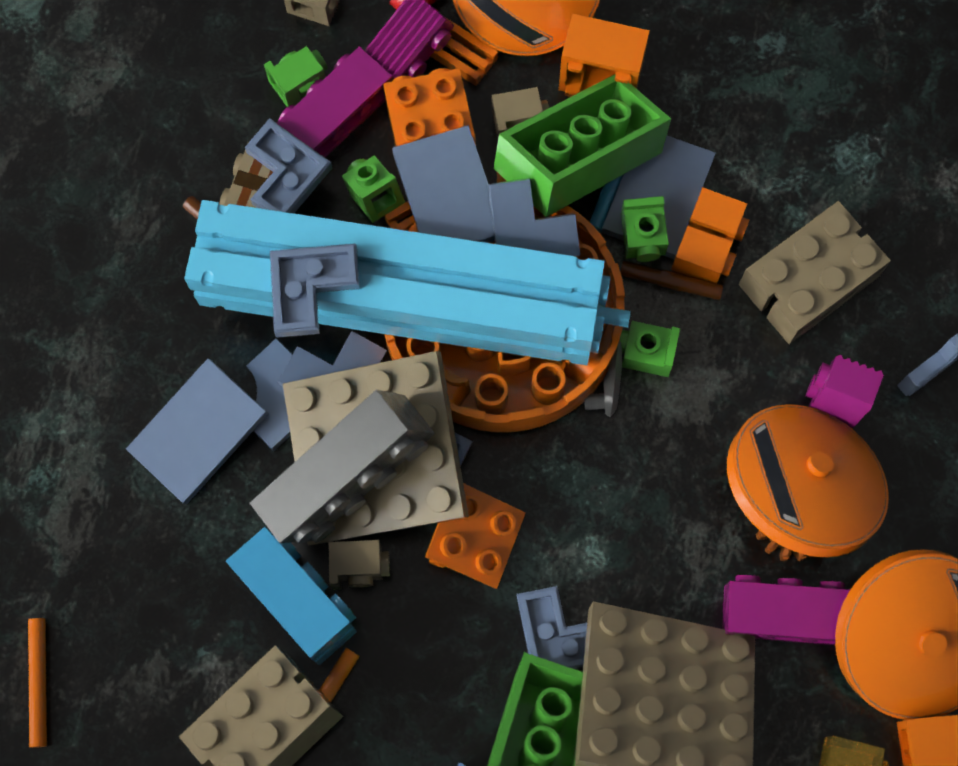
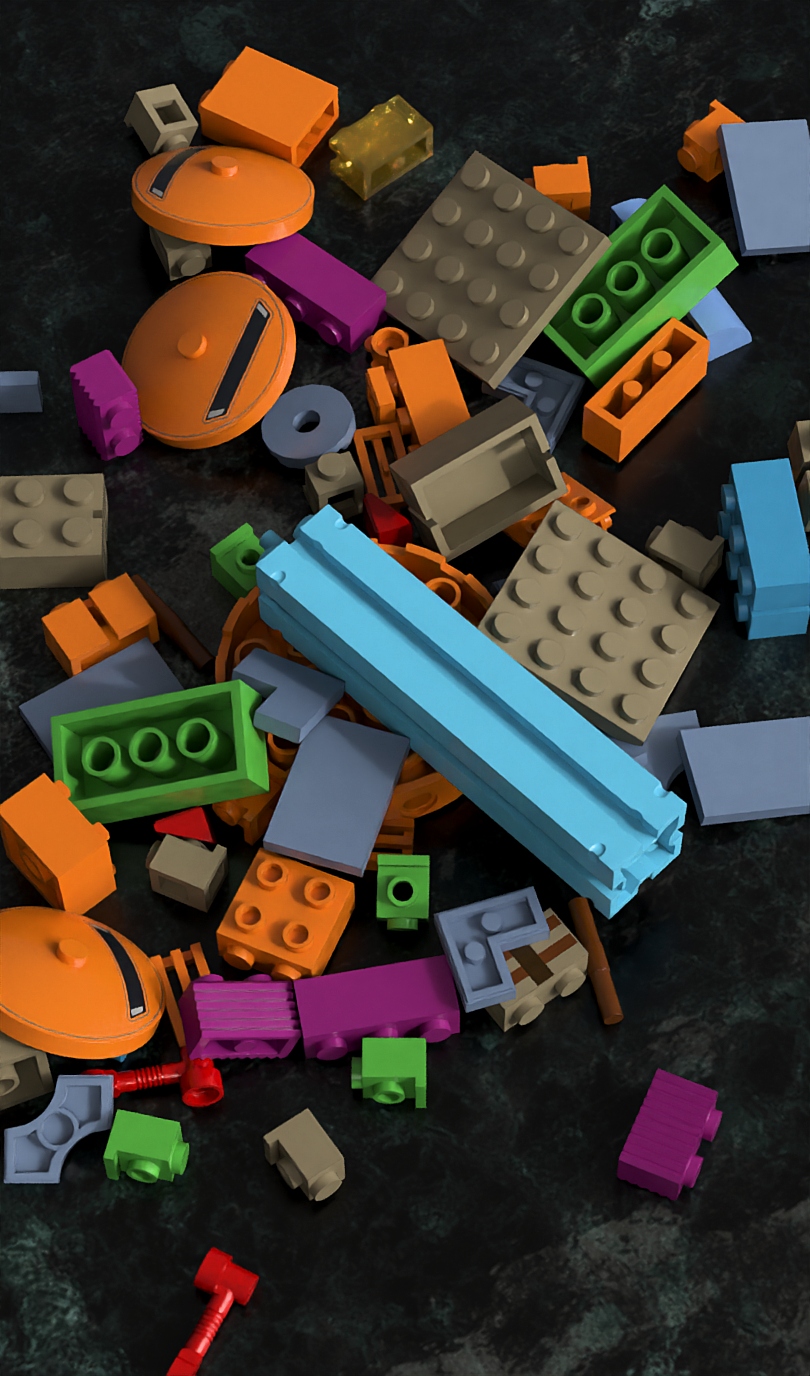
camera: 145 degrees left, 15 degrees down
brick [250,390,435,544] -> none
sand blue tile [270,243,360,337] -> none
bright green brick [620,196,669,262] -> none
none -> sand blue tile [261,384,356,469]
none -> dark tan brick [303,451,364,520]
none -> orange tile [352,422,410,513]
none -> red slope [363,493,413,548]
none -> orange plate [364,327,409,371]
none -> orange tile [365,365,396,426]
none -> orange brick [385,338,471,454]
none -> dark tan piece [388,395,569,563]
none -> orange brick [582,317,710,463]
none -> magenta brick [617,1068,723,1200]

